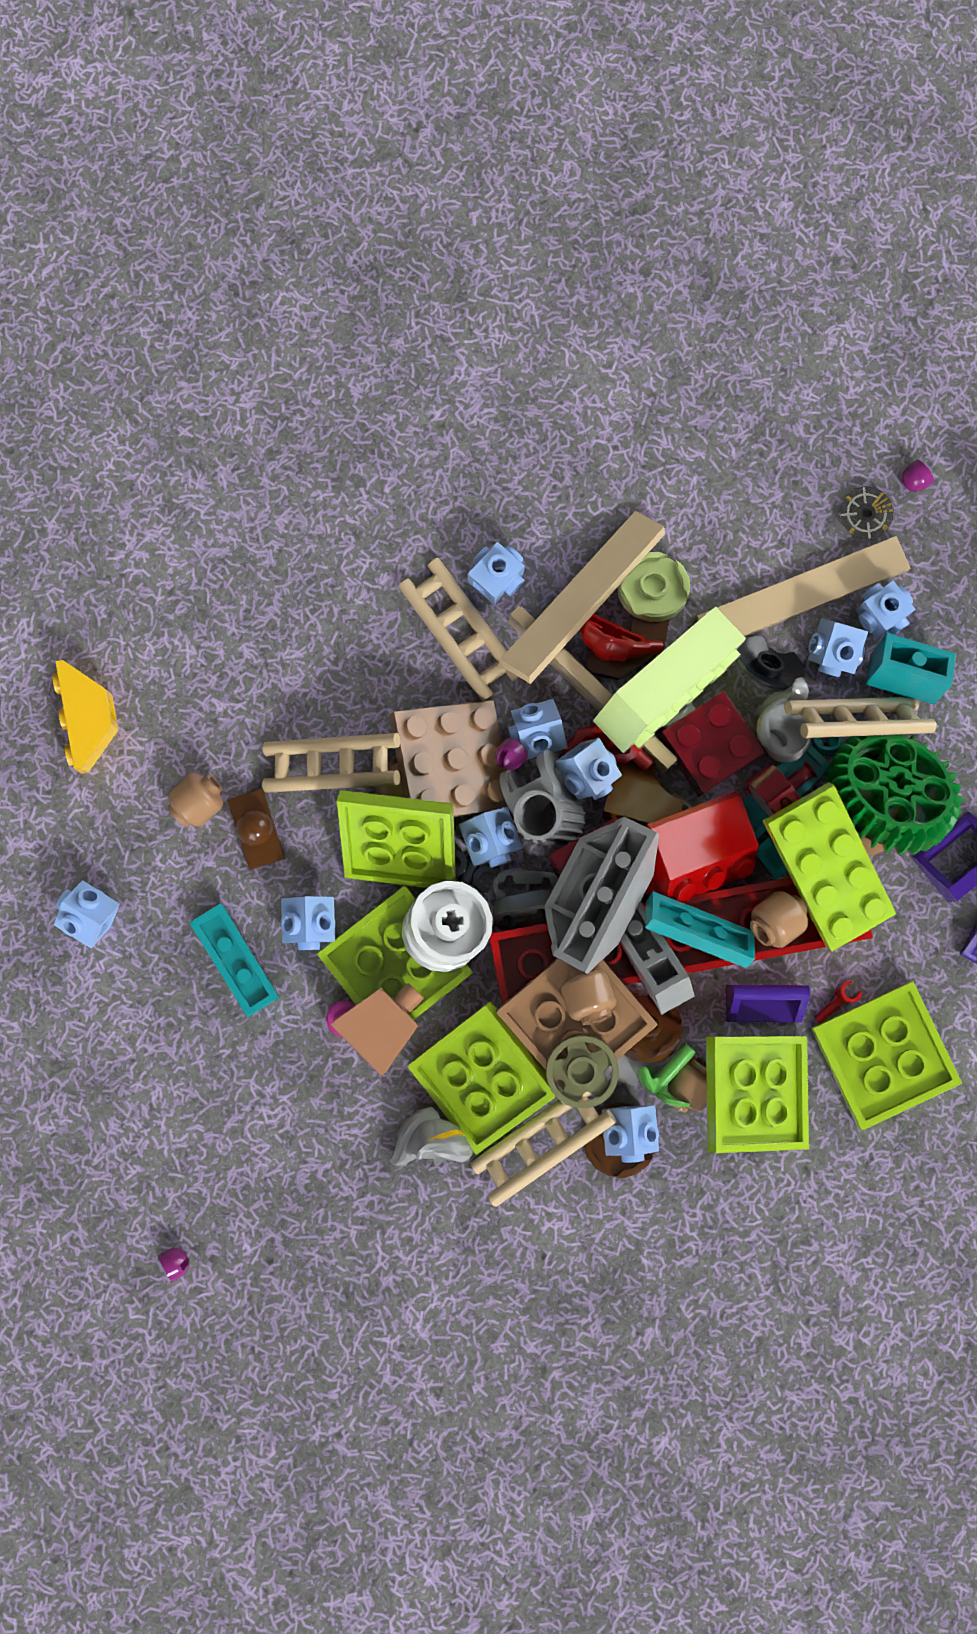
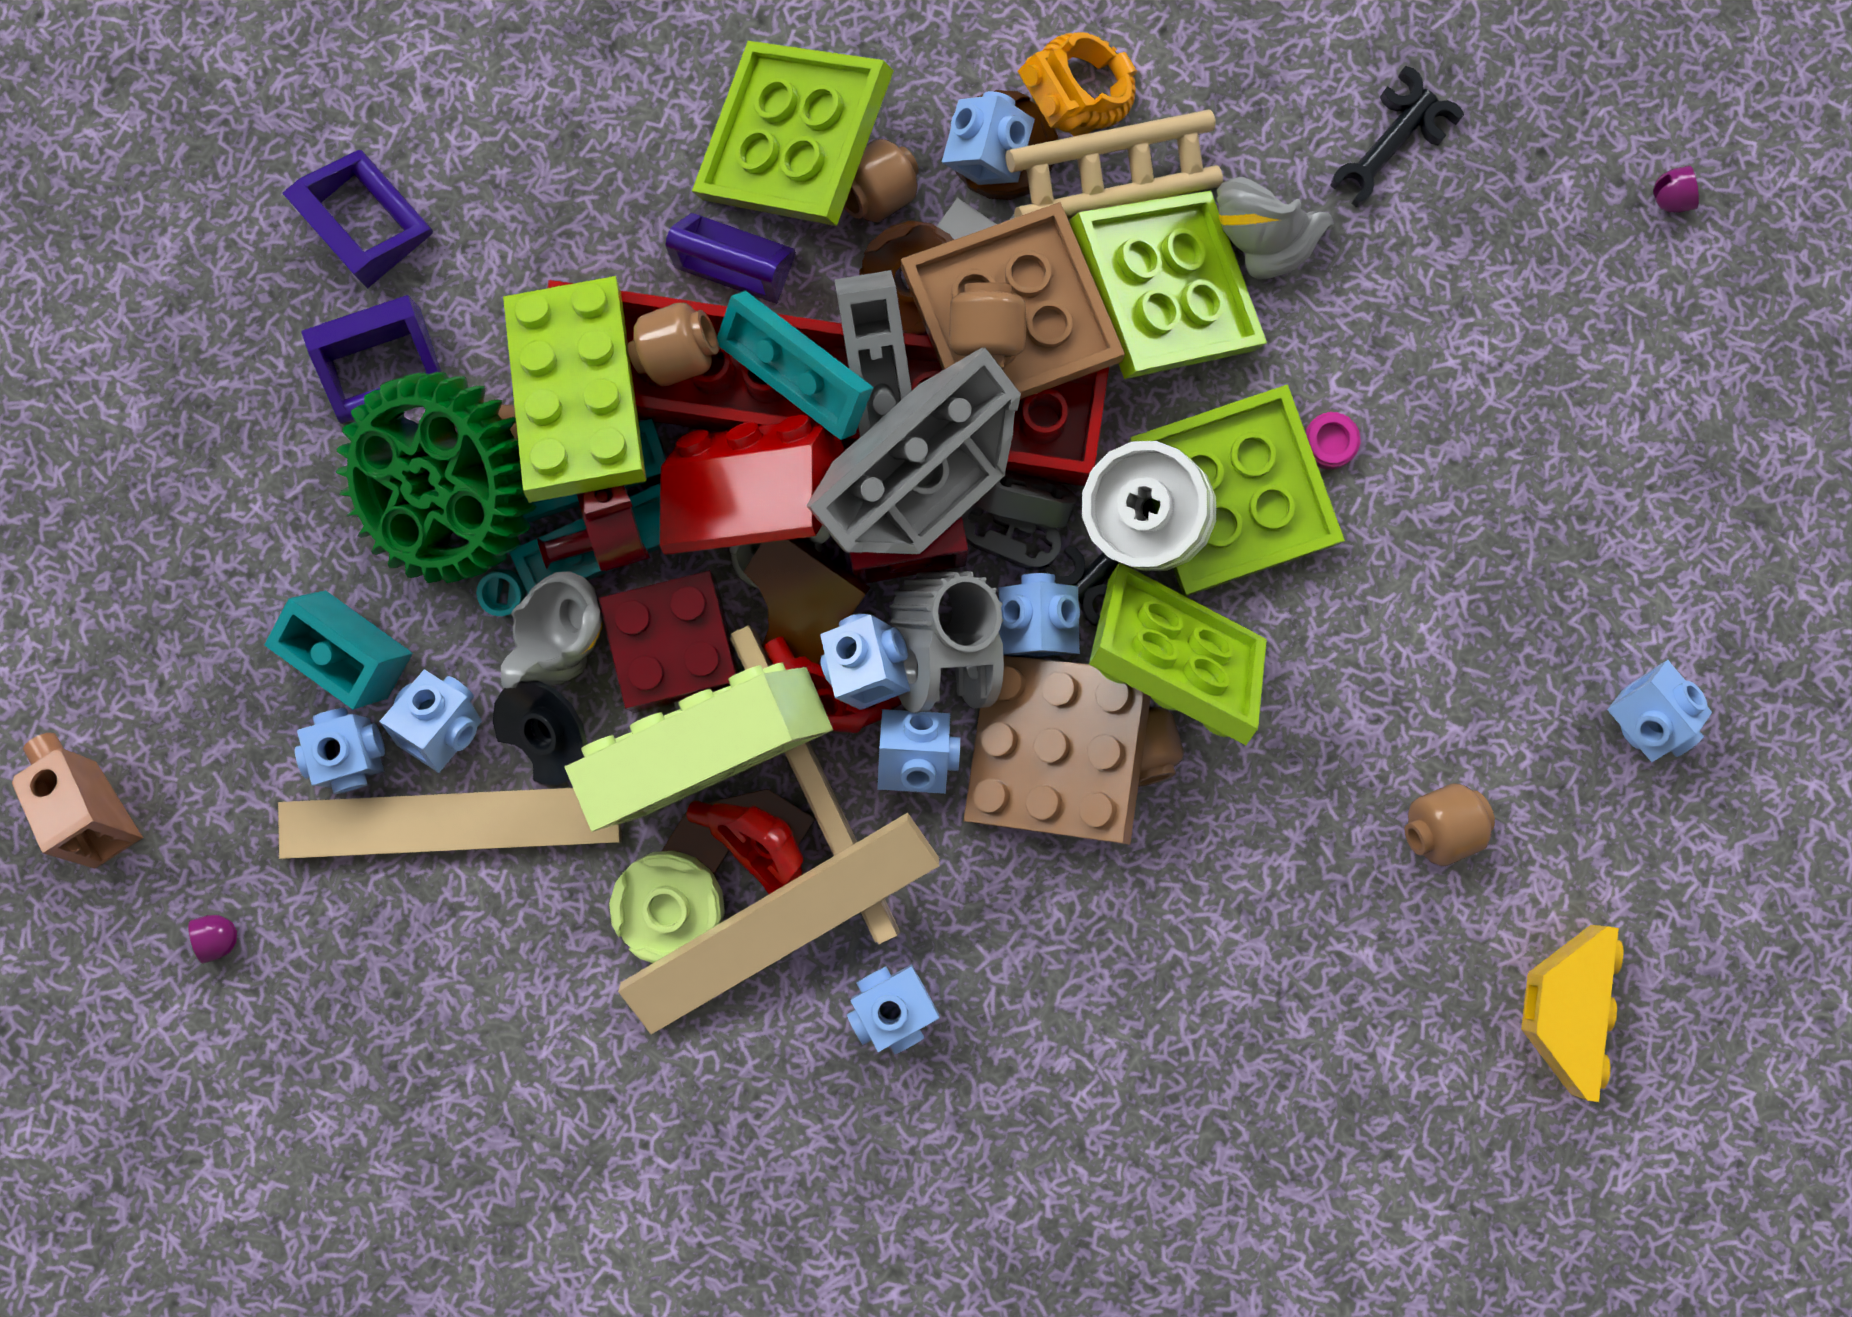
camera: 155 degrees left, 0 degrees up
teal plate [189,903,281,1018] -> none
reddish brown tile [227,789,286,870] -> none
tan bar [262,733,400,793] -> none
light blue brick [281,896,335,950] -> none
nougat torso [331,983,424,1076] -> none
tan bar [398,558,519,702] -> none
magenta hinge [495,738,528,771] -> none
olive wheel [546,1035,619,1108] -> none
bright green plant [636,1042,696,1107] -> none
tan bar [784,697,936,738] -> none
lime plate [811,981,962,1131] -> none
red hand [814,980,862,1024] -> none
clear smoke piece [840,486,894,539] -> none
none -> light orange piece [1017,32,1137,136]
none -> black bar [1330,66,1464,207]

